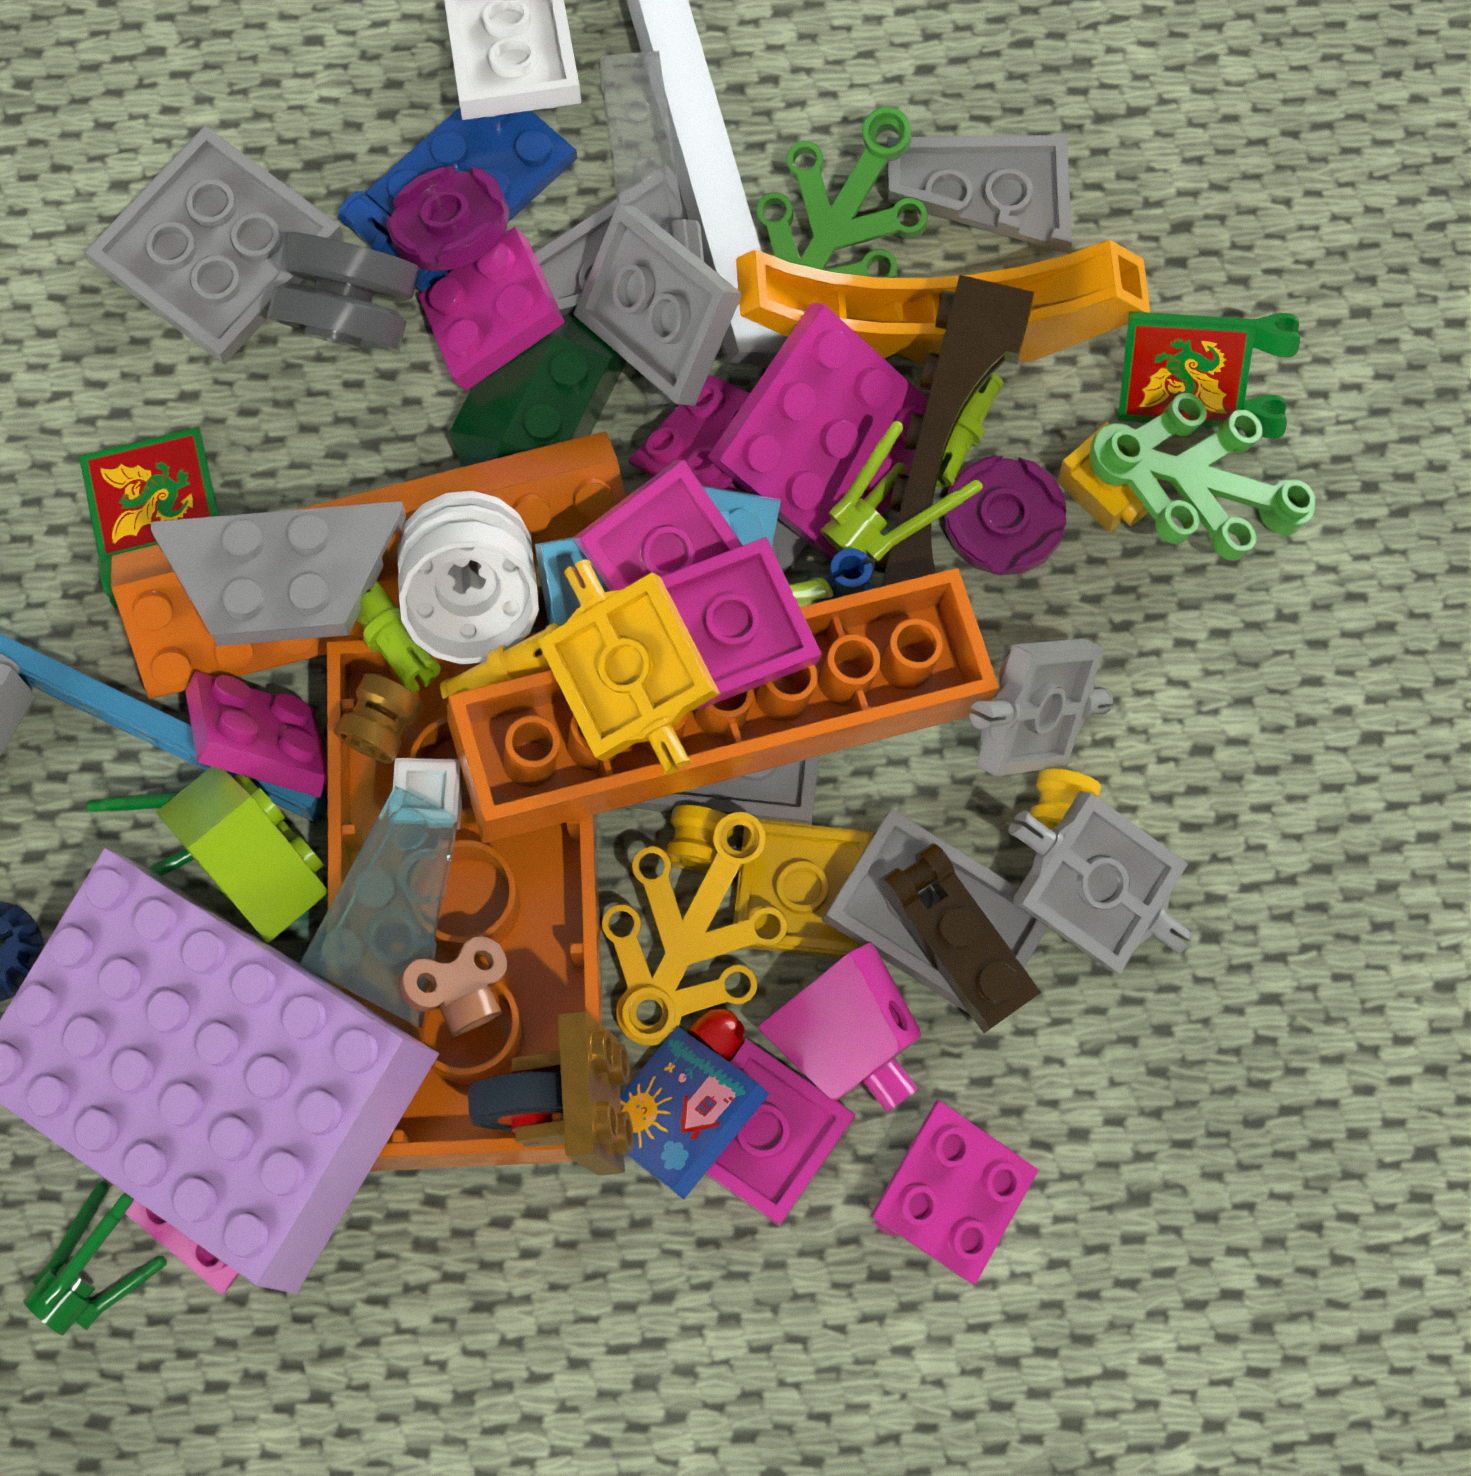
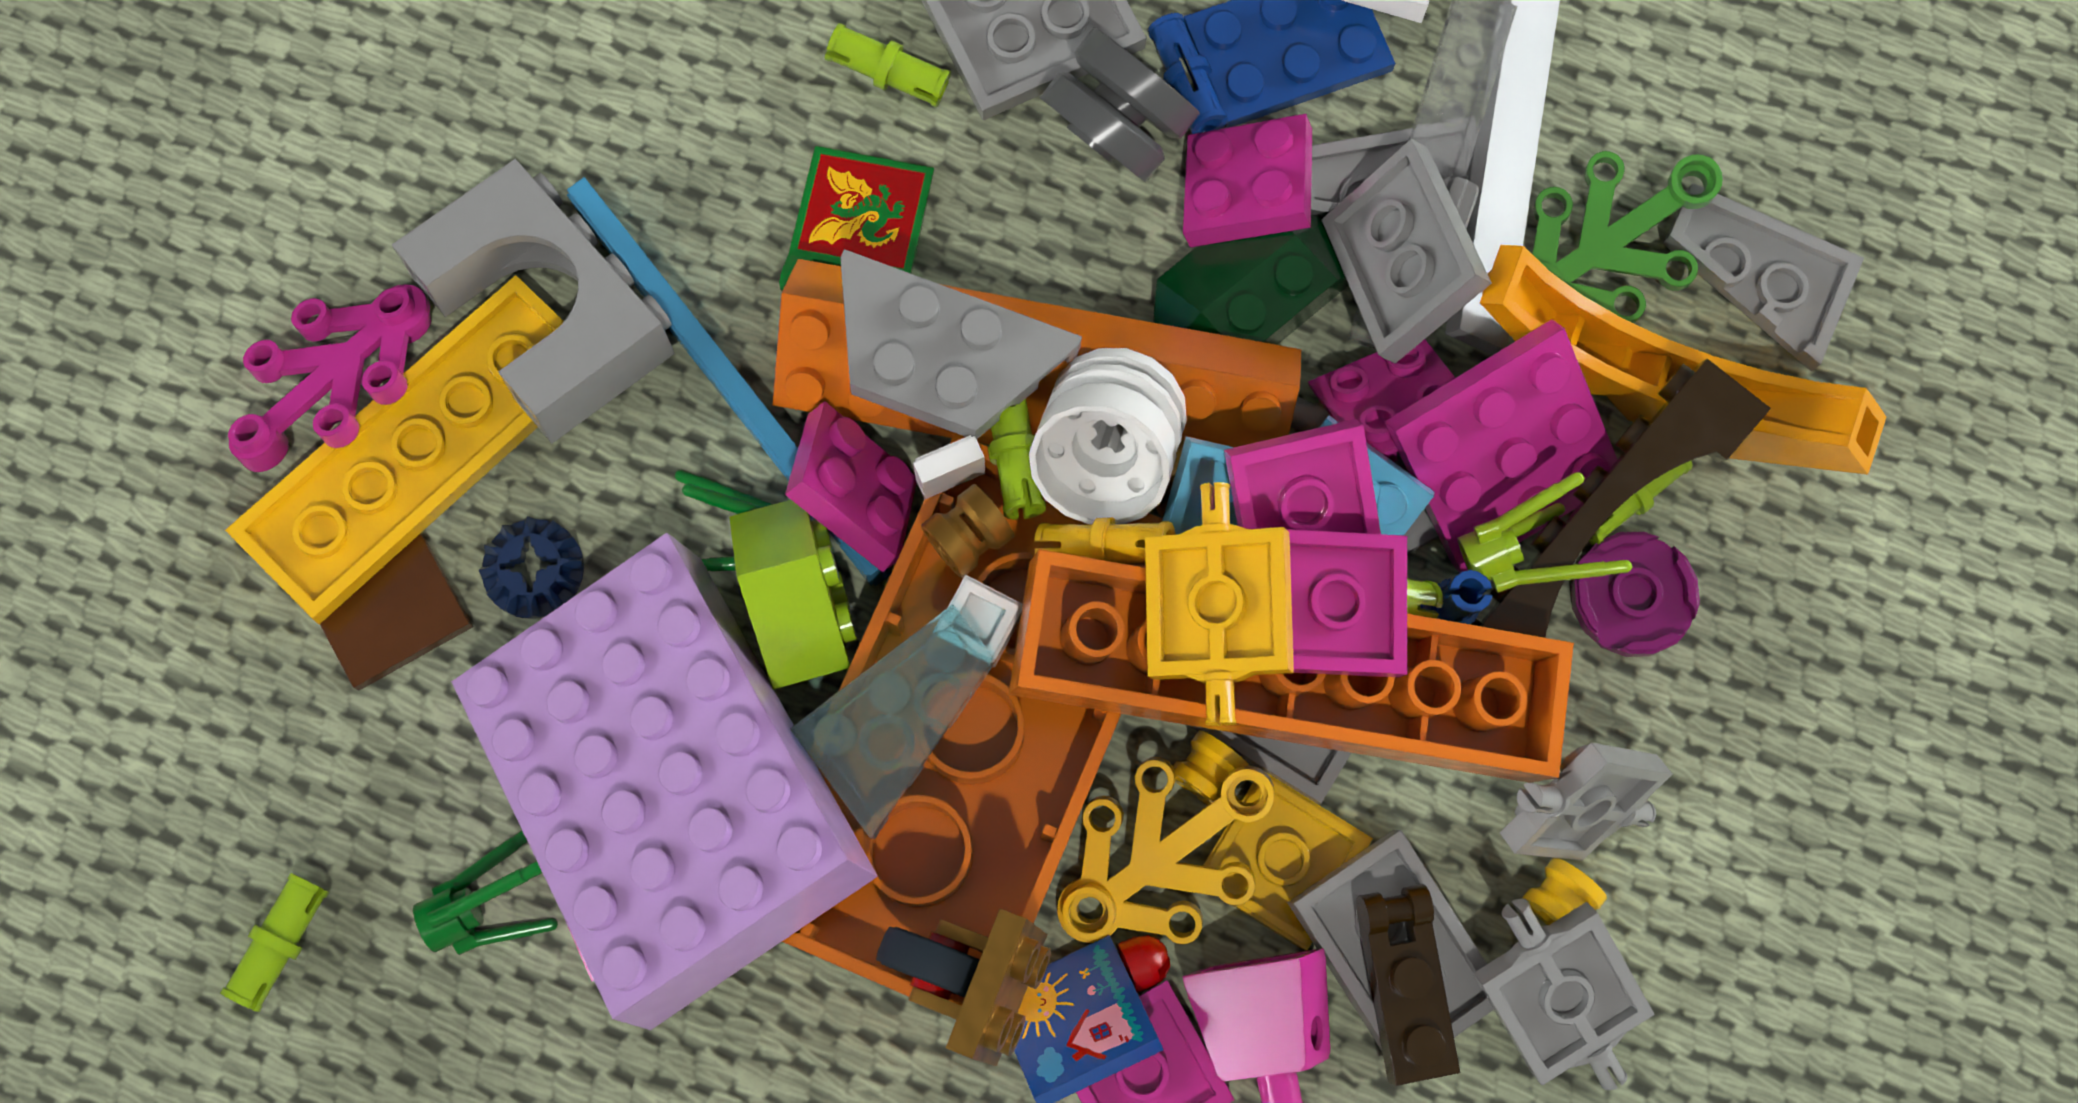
camera: 20 degrees right, 5 degrees up
magenta tile [386,166,509,271] -> none
nougat piece [398,936,507,1036] -> none
yellow brick [1057,422,1158,533] -> none
bright green plant [1089,393,1315,561] -> none
flag [1118,311,1300,439] -> none
none -> lime pin [825,23,951,108]
none -> white tile [913,435,985,499]

